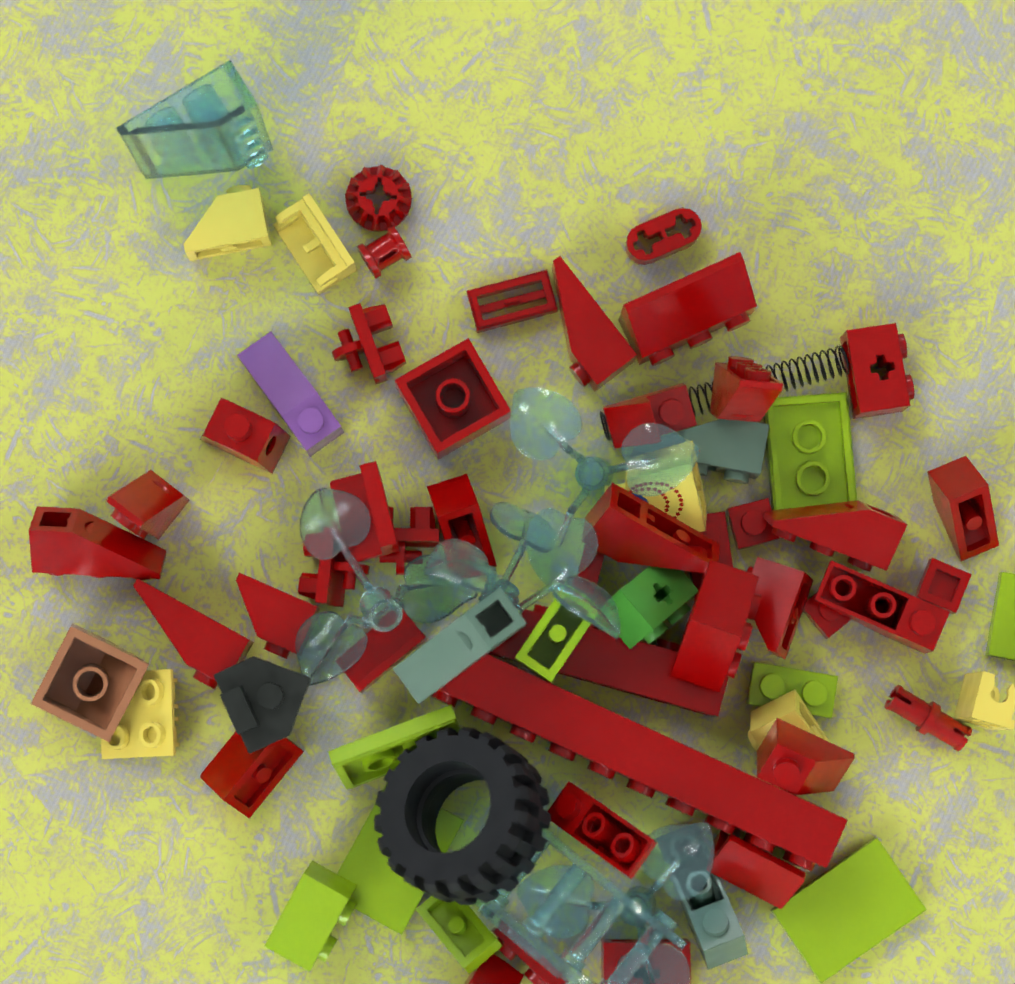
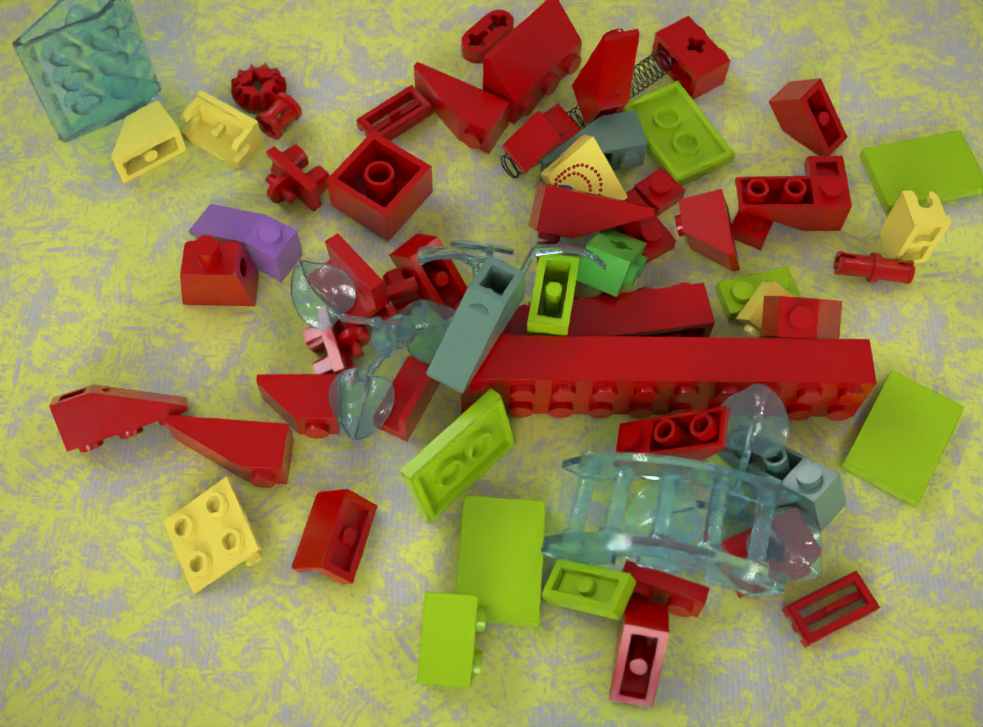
camera: 20 degrees left, 20 degrees down
nougat slope [31,623,149,742] -> none
red slope [106,470,189,540] -> none
pearl dark grey plate [214,656,312,754] -> none
black tyre [374,727,551,905] -> none
clear light blue plant [510,388,700,587] -> none
red brick [670,559,762,692] -> none
red panel [706,831,806,909] -> none
red slope [763,500,908,572] -> none

